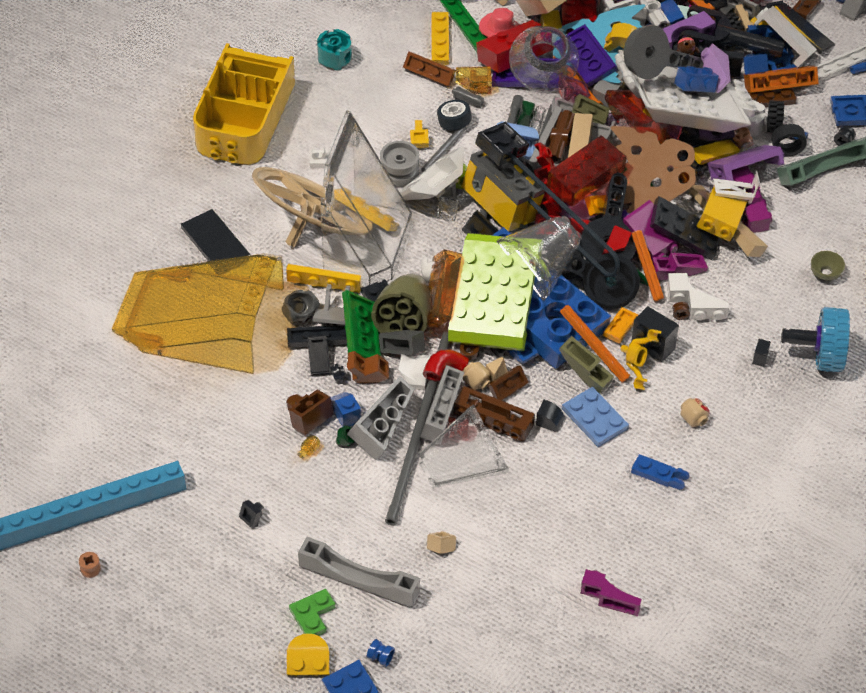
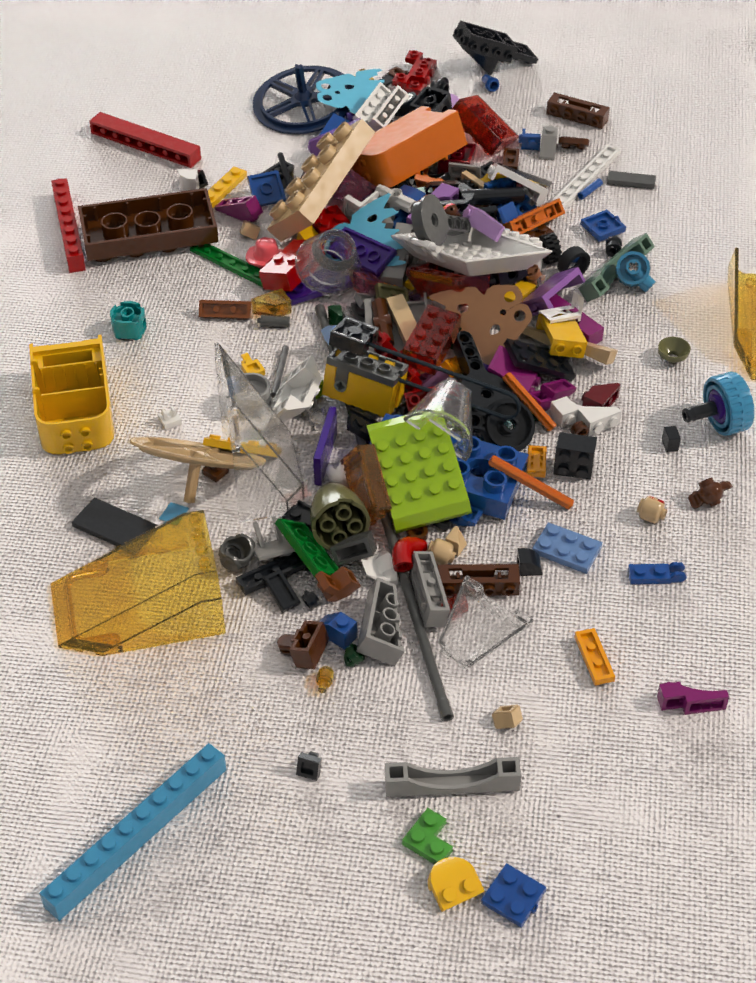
camera: 25 degrees left, 5 degrees down
nougat wheel [79,552,101,578] -> none
yellow plate [286,264,361,293] -> none
blue wheel [367,639,395,667] -> none
yellow plate [431,12,449,65] -> none
black wheel [437,100,472,130] -> none
reddish brown plate [488,366,529,400] -> none
olive slope [559,336,614,394] -> none
red tile [602,225,632,255] -> none
yellow brick [604,23,637,52] -> none
yellow piece [620,329,661,390] -> none
blue brick [674,66,719,93] -> none
none -> dark azure sticker [159,502,189,525]
none -> dark purple tile [313,406,337,486]
none -> light orange plate [574,628,616,686]
none -> dark red slope [581,383,621,407]
none -> dark azure piece [616,251,656,292]
none -> reddish brown piece [688,477,733,509]

